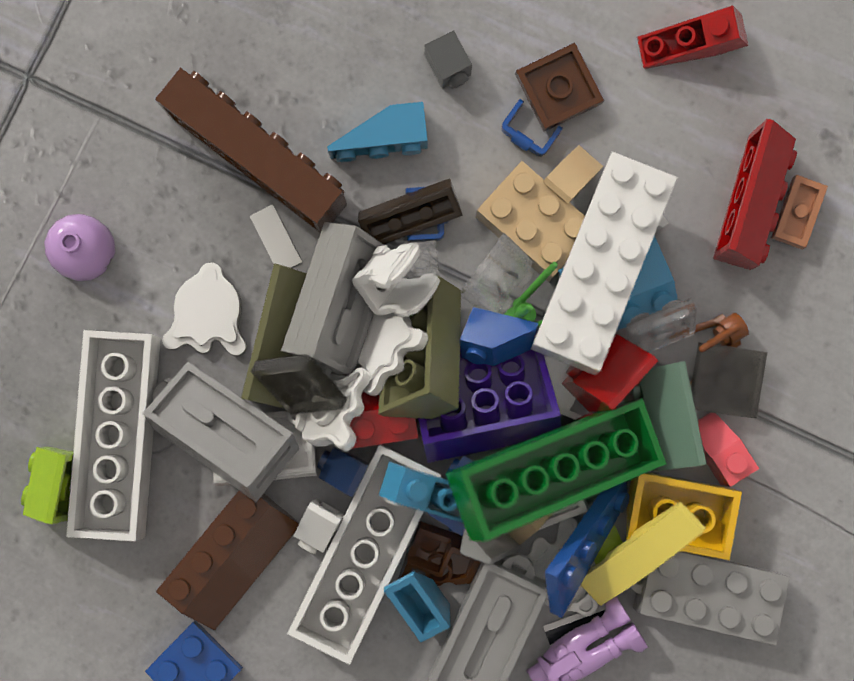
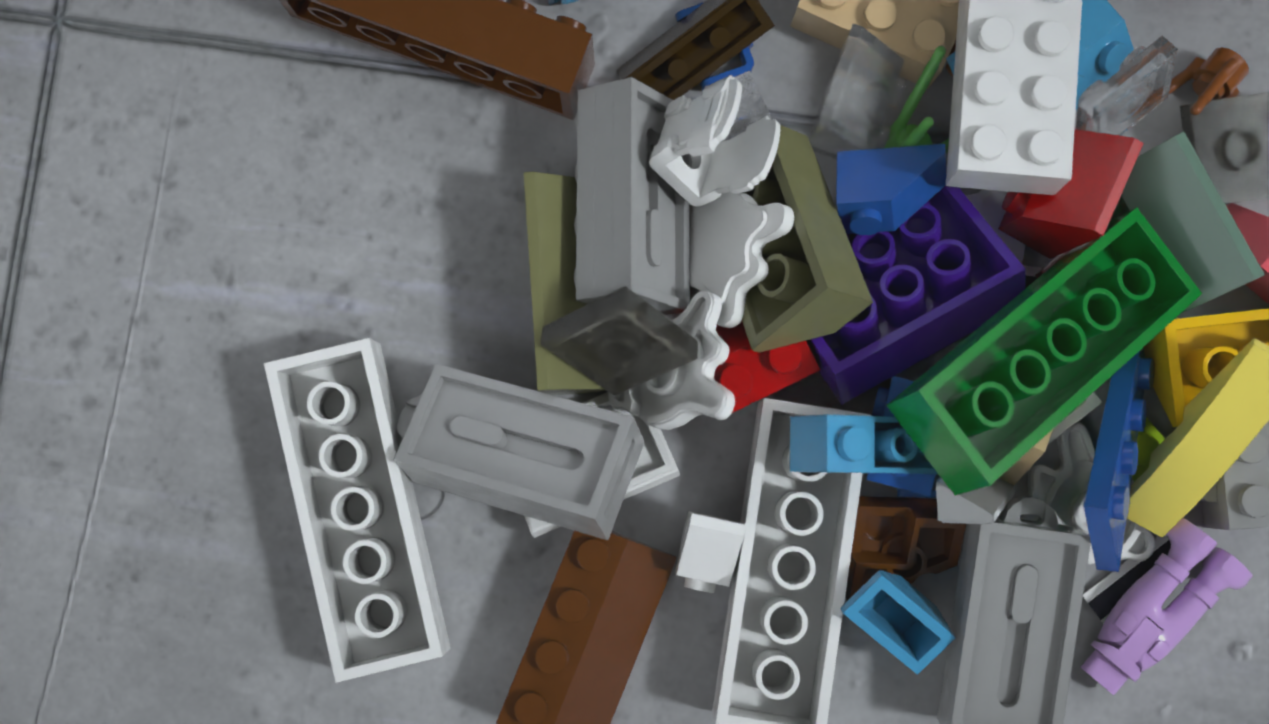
camera: 20 degrees left, 0 degrees up
lime slope [21,447,73,524] -> none
lavender cylinder [44,214,115,281] -> none
white tile [162,263,247,356] -> none
white sticker [250,204,302,268] -> none
dark blue slope [316,446,370,497] -> none

